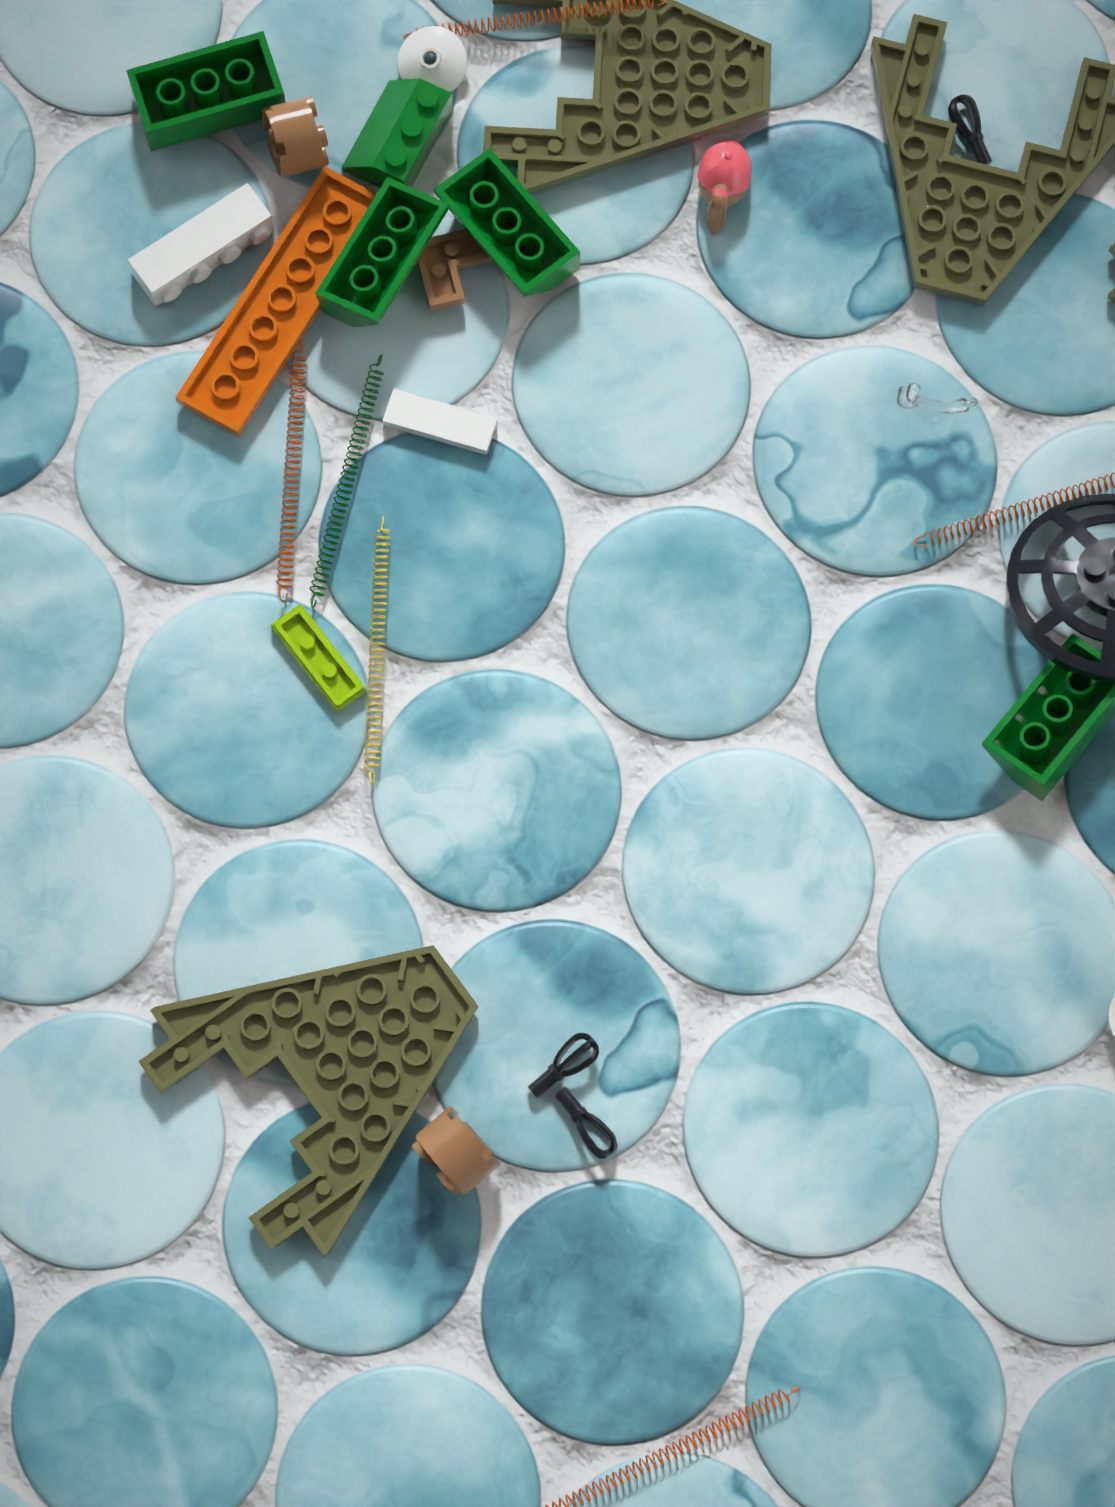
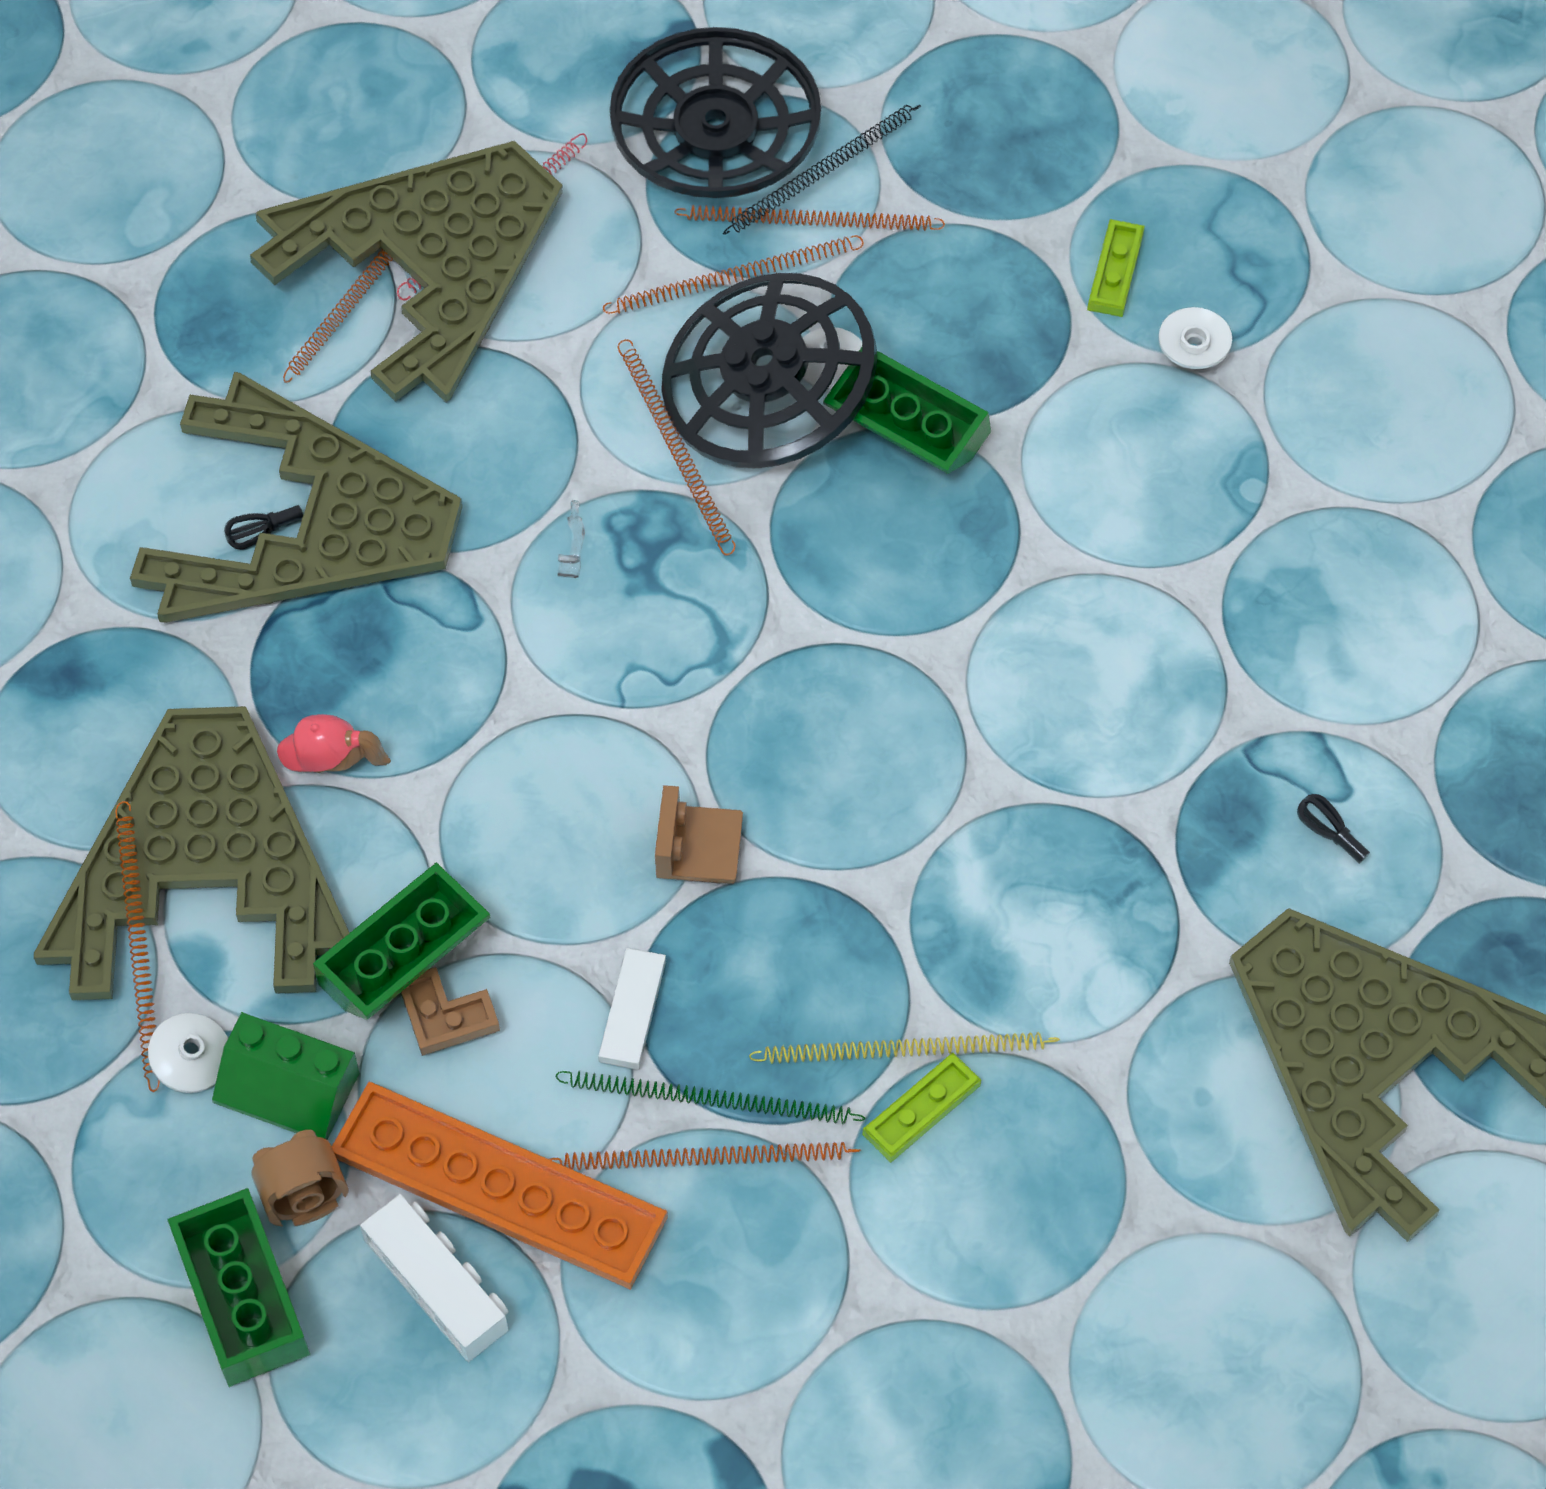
camera: 90 degrees left, 15 degrees down
green slope [315,177,450,327] -> none
medium nougat brick [412,1105,501,1195] -> none
black piece [554,1087,618,1159] -> none
none -> medium nougat bracket [655,785,743,884]

